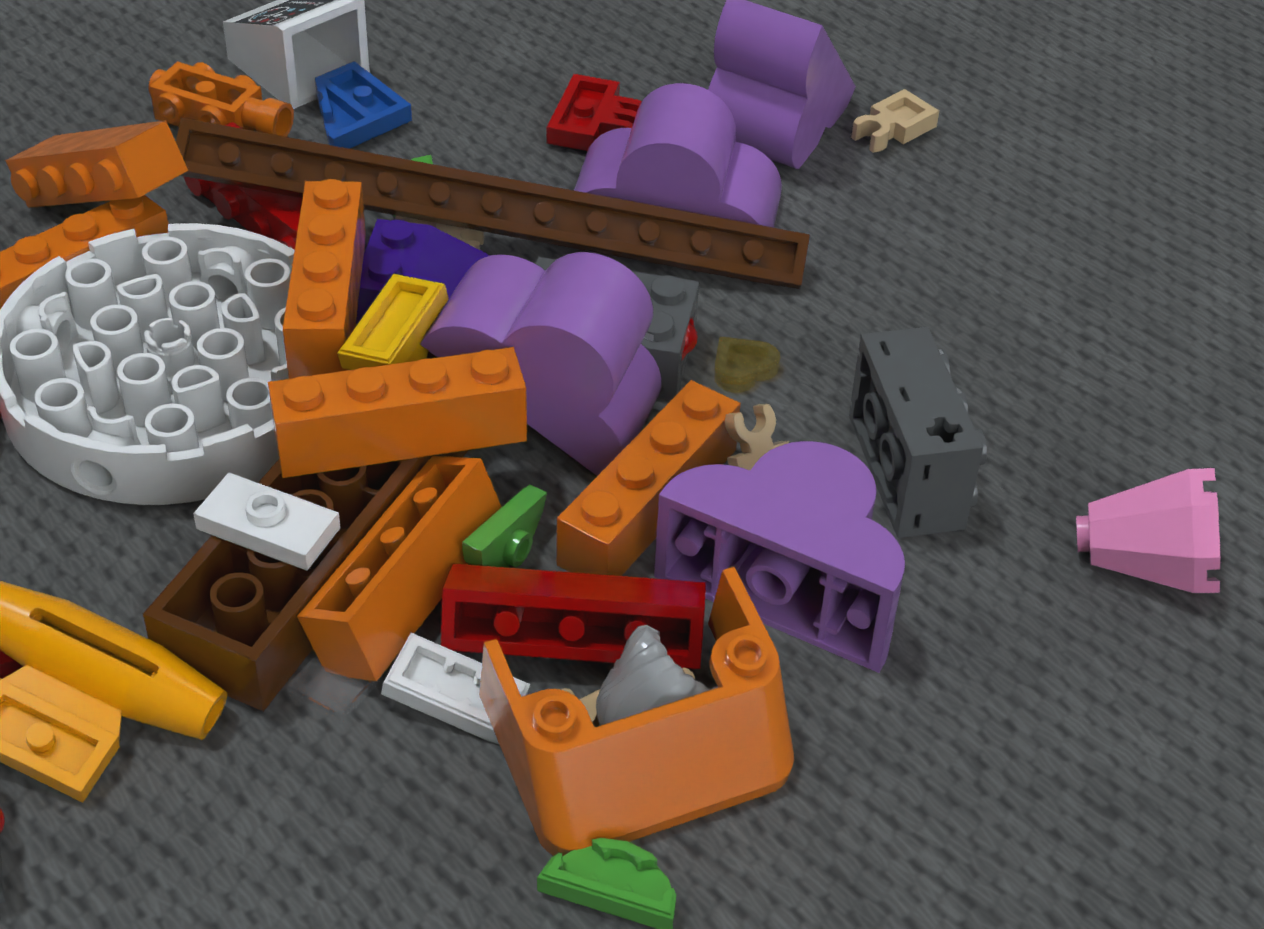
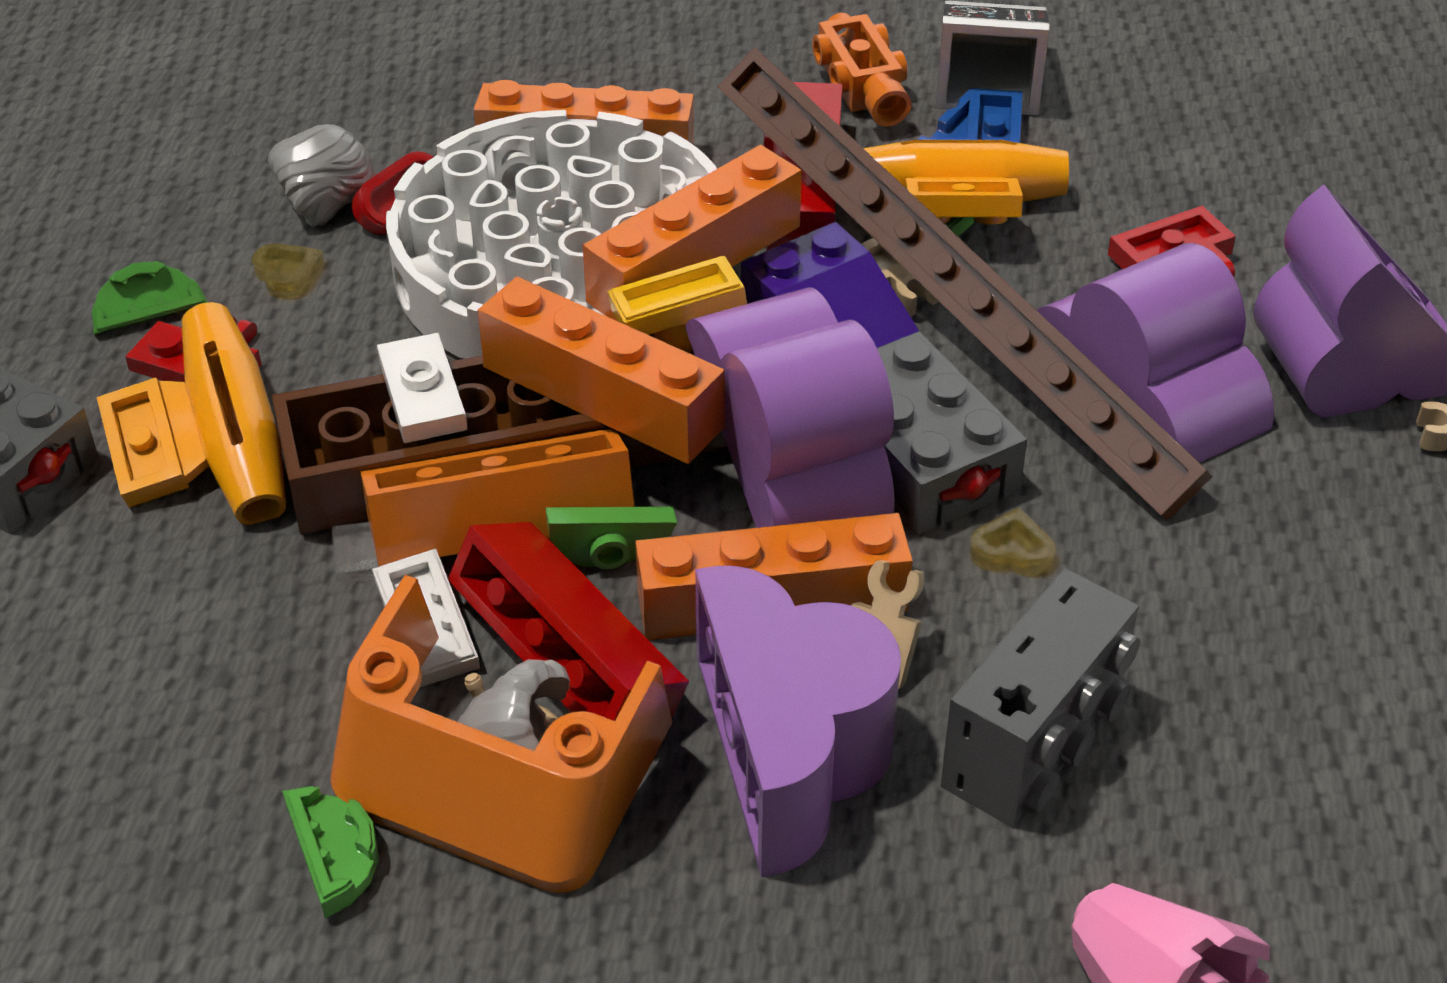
camera: 50 degrees right, 0 degrees up
orange brick [5,120,188,208] -> none
none -> light orange plate [863,140,1069,224]

